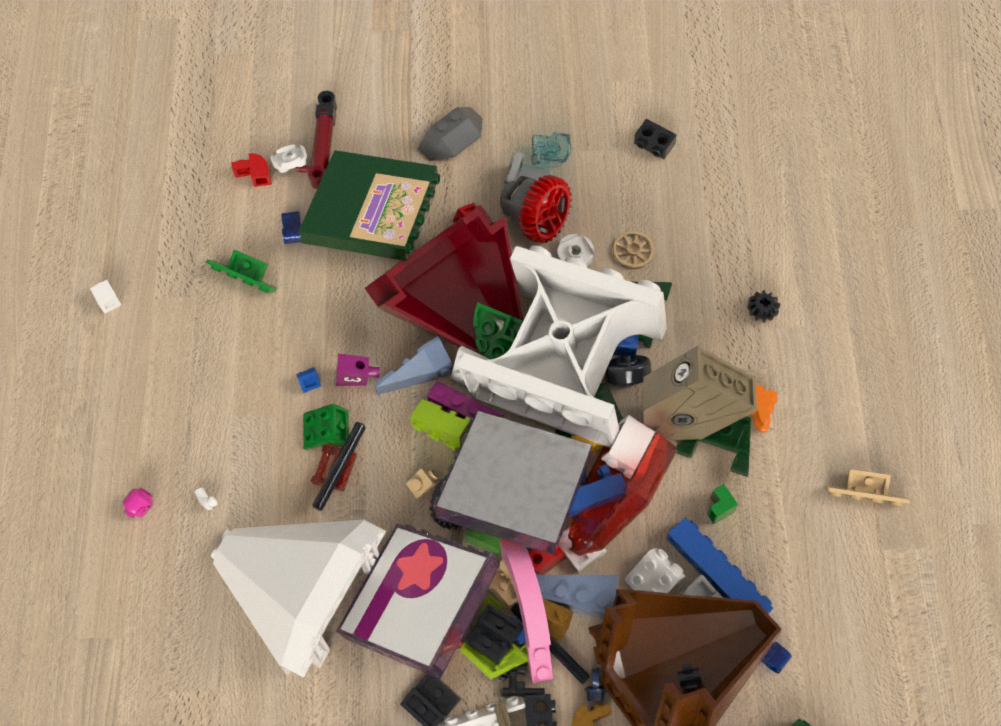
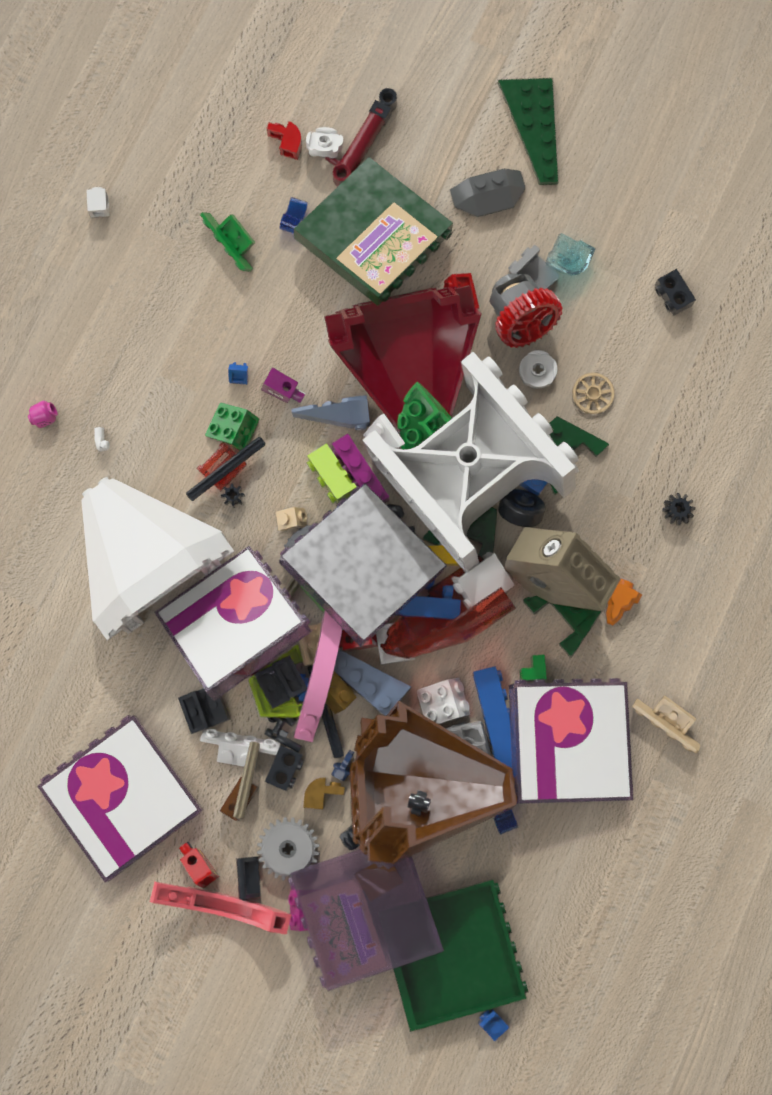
camera: 25 degrees right, 15 degrees up
none -> black gear [221,483,245,508]
none -> dark green wing [498,78,558,185]
none -> panel [509,678,634,804]

